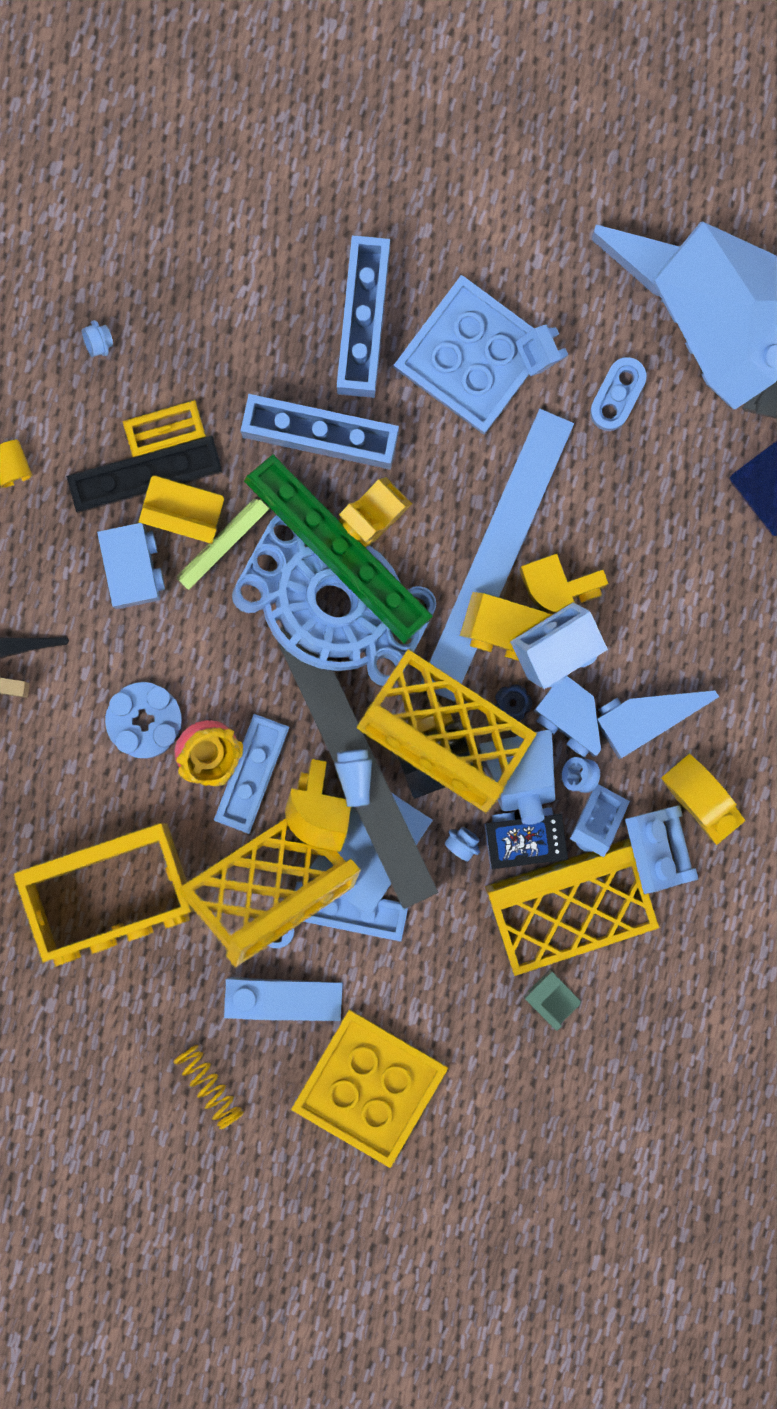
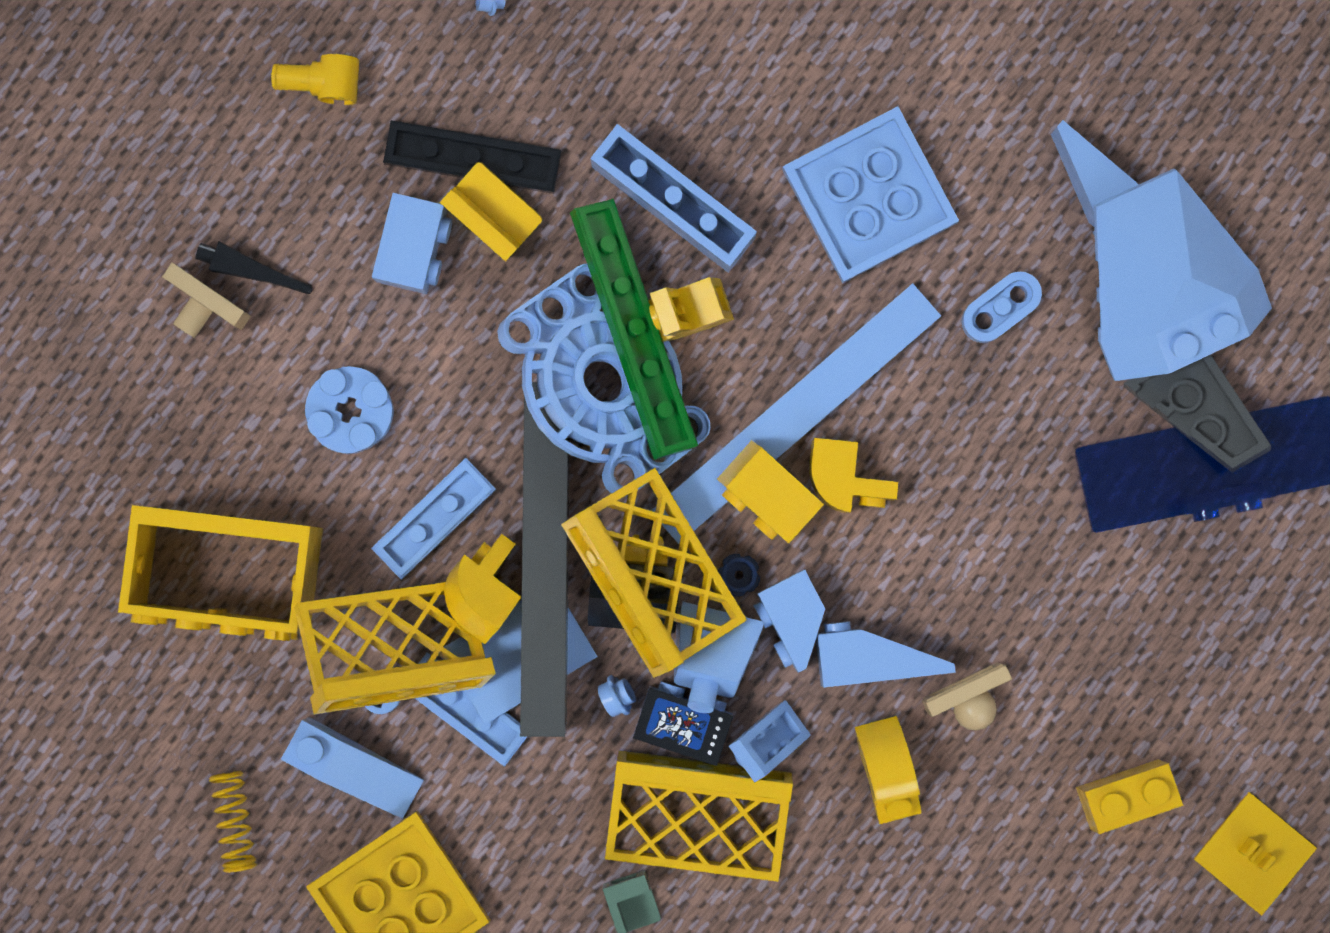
camera: 25 degrees right, 0 degrees up
yellow tile [122,400,206,457] -> none
yellow hair [174,720,243,786] -> none
yellowish green tile [177,498,269,590] -> none
light blue cone [334,749,373,807] -> none
light blue brick [337,235,390,398] -> none
light blue brick [510,602,608,689] -> none
light blue tile [515,325,568,377] -> none
light blue bush [562,757,600,793] -> none
light blue plate [625,805,699,894] -> none
none -> tan tile [922,663,1012,731]

